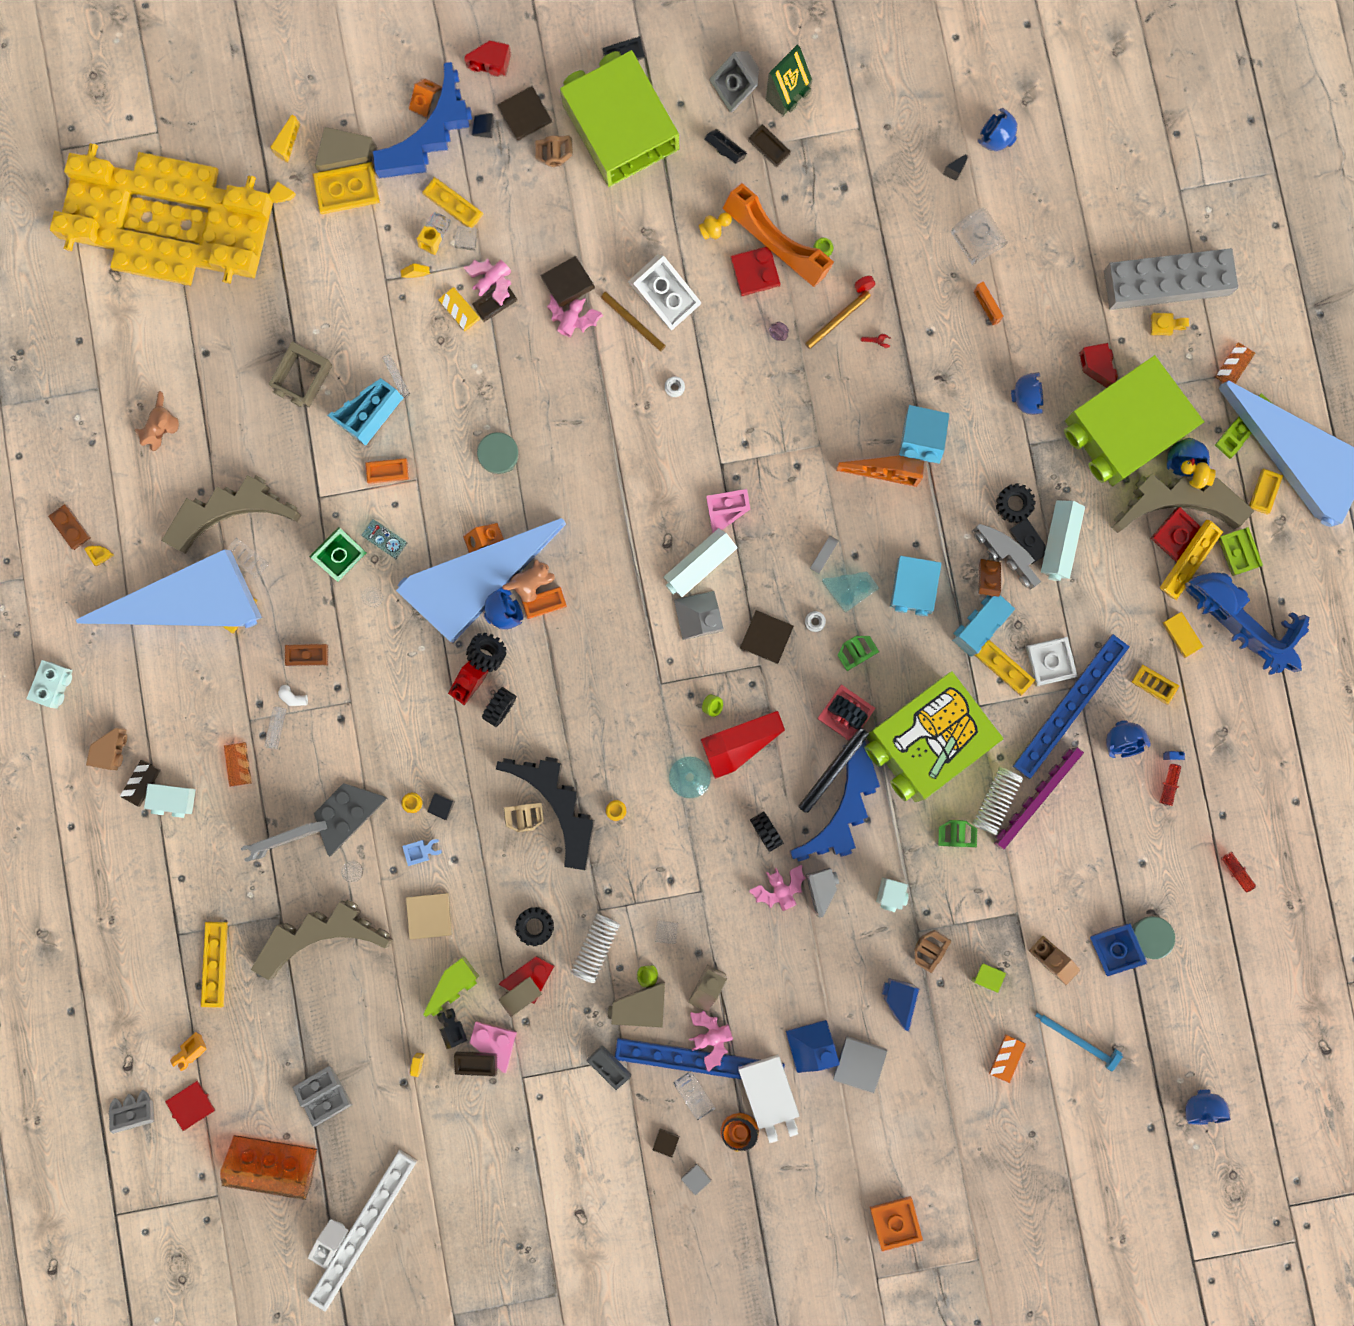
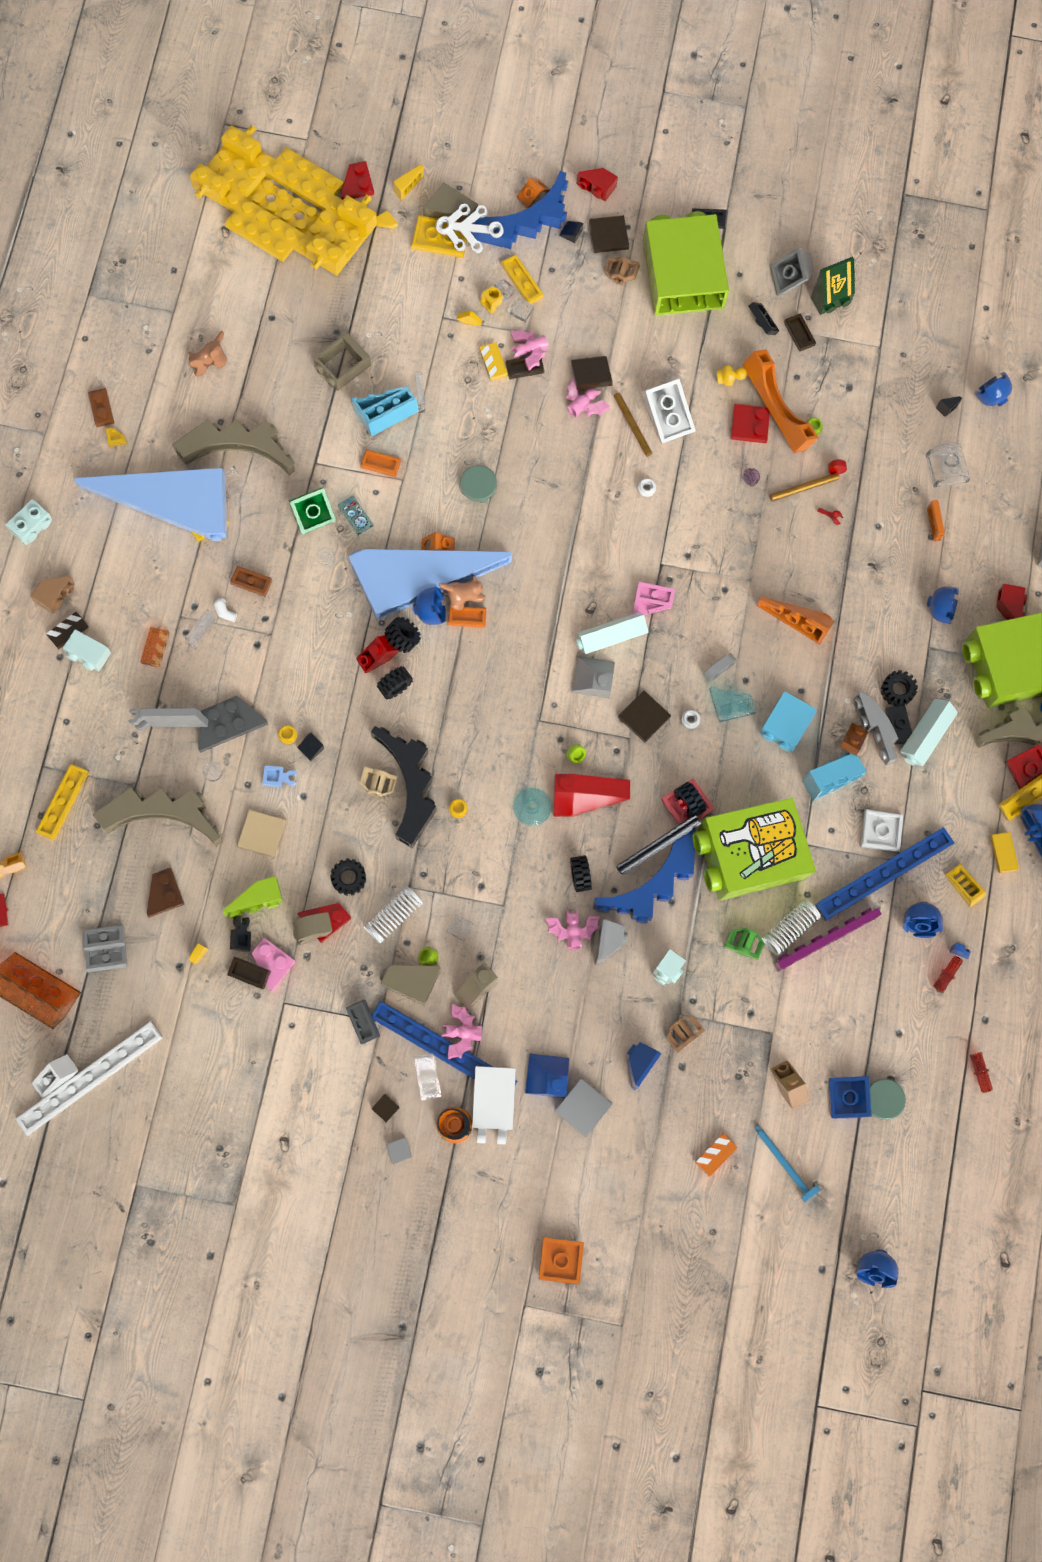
camera: 10 degrees right, 10 degrees down
bright green piece [837,635,879,671] -> none
medium azure brick [899,405,950,464] -> none
lime panel [971,963,1006,993] -> none
yellow tile [974,640,1035,696] -> none
none -> reddish brown wing [147,867,185,918]
none -> red wing [341,161,374,200]
none -> white plant [436,204,504,253]

